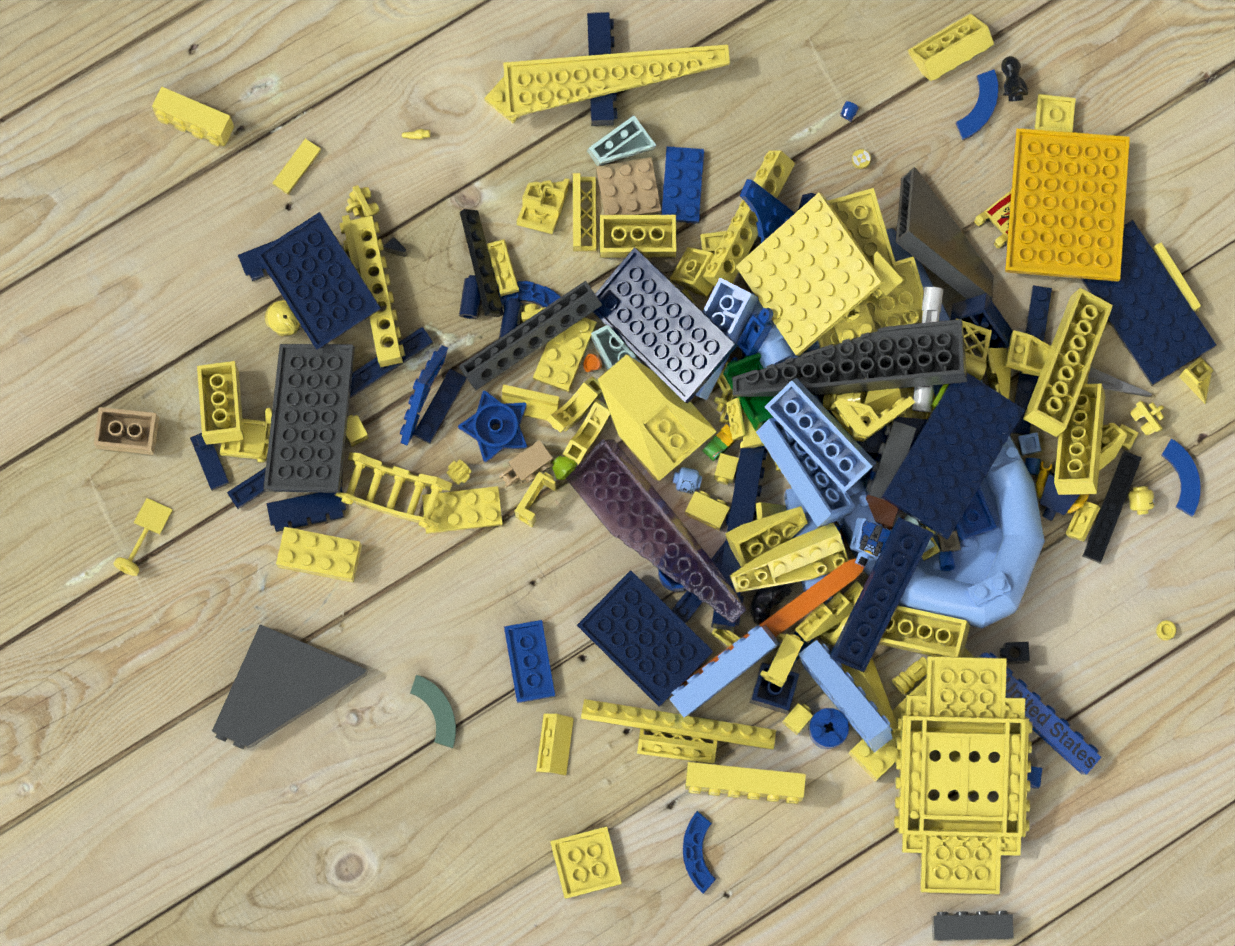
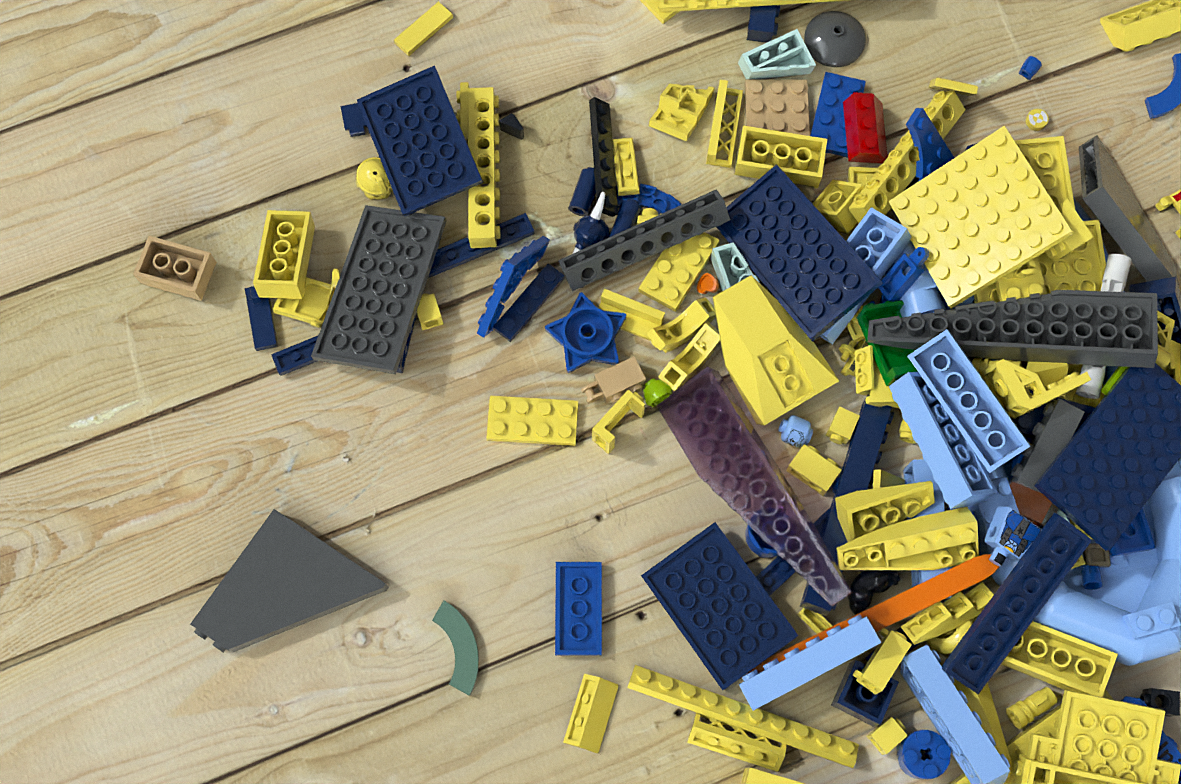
camera: 10 degrees right, 5 degrees down
light yellow piece [113,498,173,576] -> none
dark blue windscreen [266,488,346,532] -> none
light yellow brick [276,527,362,583] -> none
light yellow fence [335,452,452,529] -> none
light yellow hips [345,185,379,218] -> none
light yellow piece [402,129,430,139] -> none
light yellow gear [446,459,472,485] -> none
leg [702,424,737,462] -> none
none -> dark blue helmet [573,192,610,253]
none -> dark grey dish [804,11,866,67]
none -> red slope [843,92,888,164]
none -> light yellow tile [929,78,978,96]

